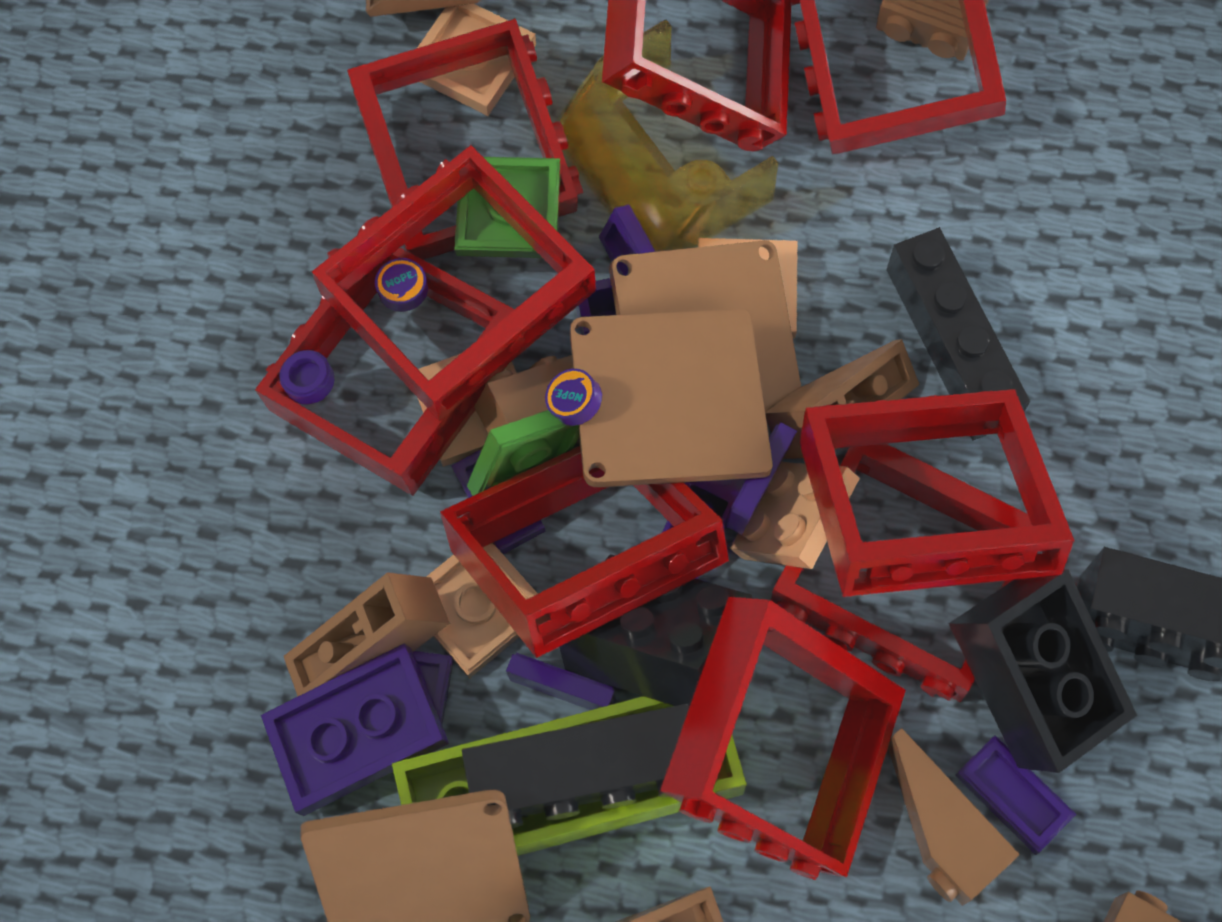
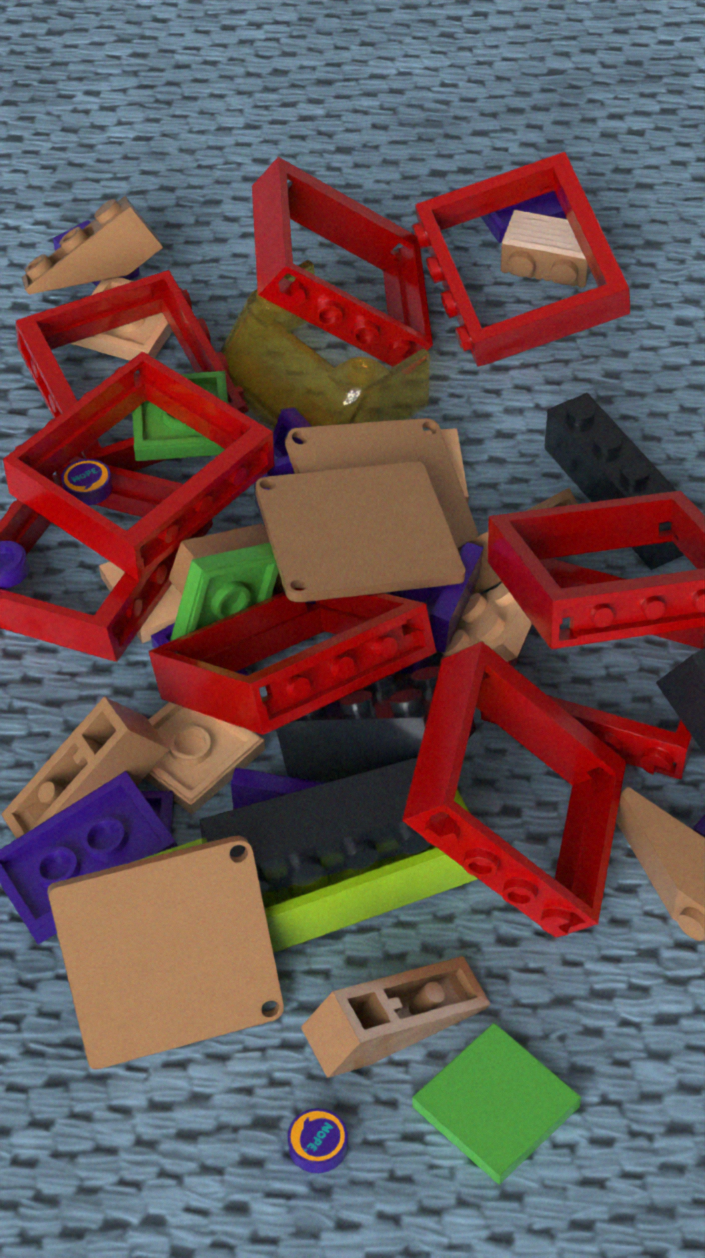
camera: 10 degrees left, 20 degrees down
dark purple tile [545,368,602,426] -> none

